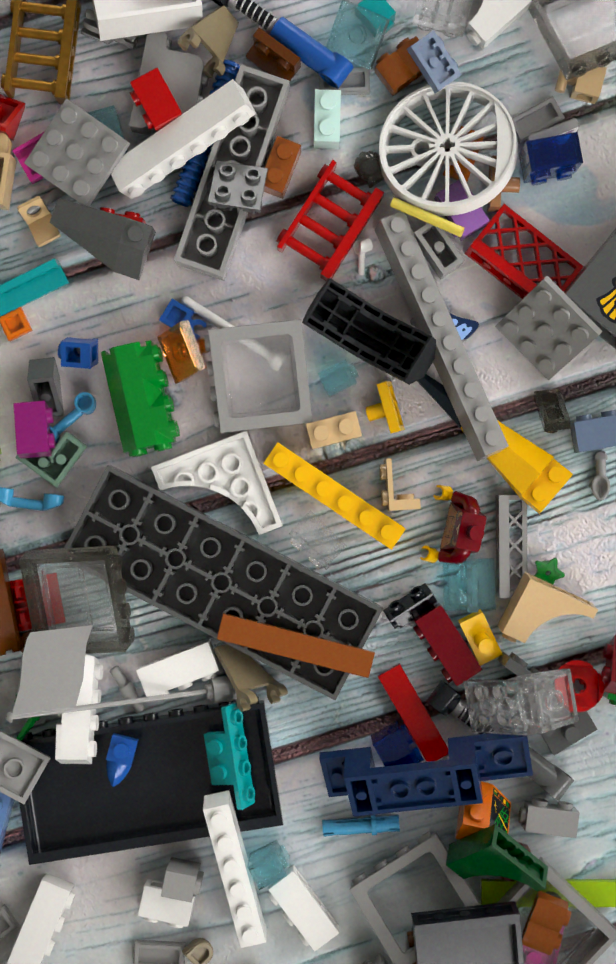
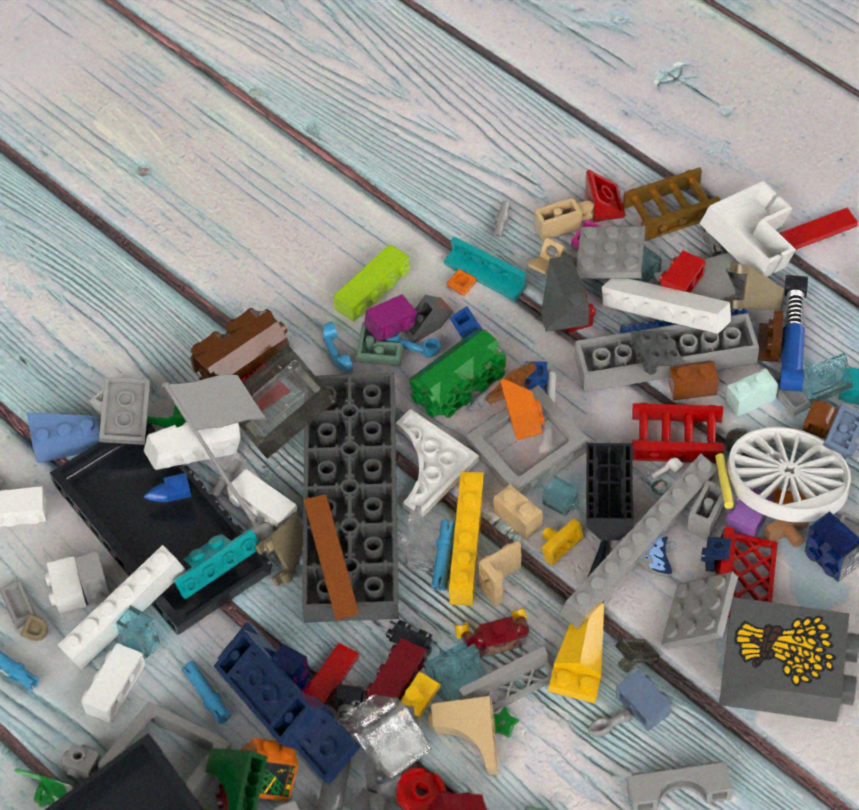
camera: 60 degrees right, 35 degrees down
none -> dark azure pin [431,520,455,591]
none -> orange slope [500,379,545,441]
none -> dark blue bracket [701,536,731,572]

